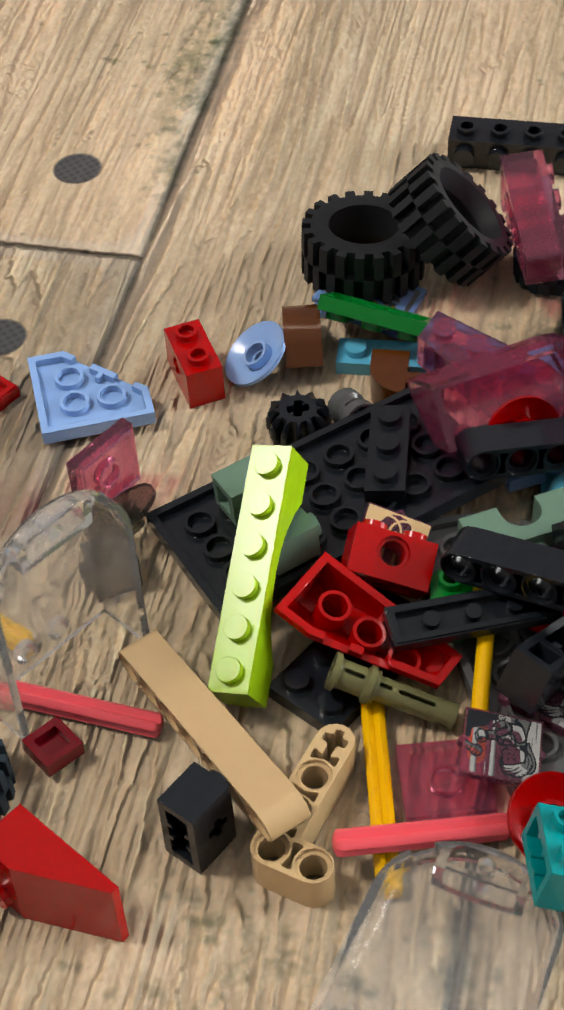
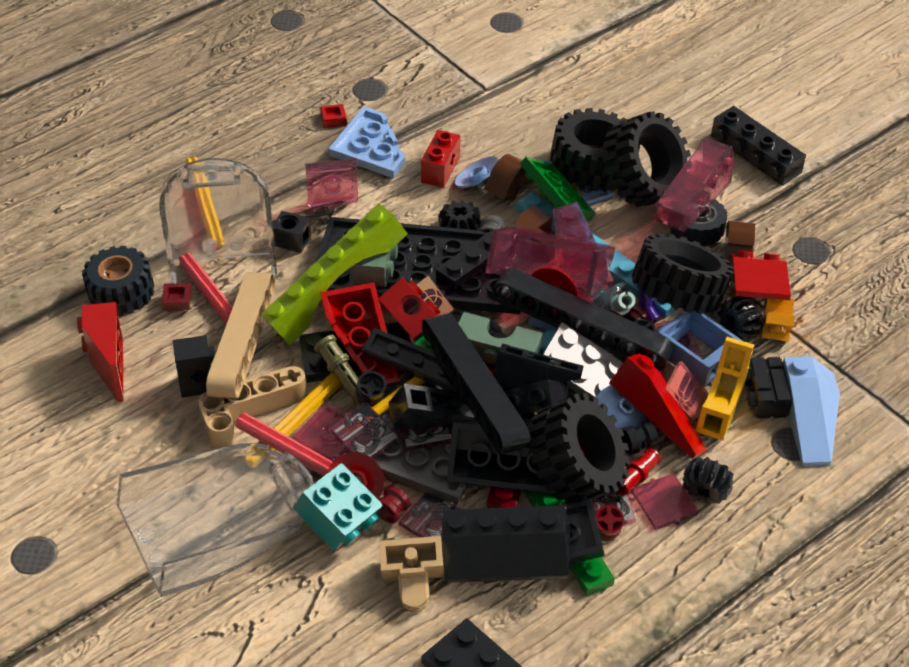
camera: 35 degrees right, 0 degrees up
none -> black wheel [355,371,386,408]

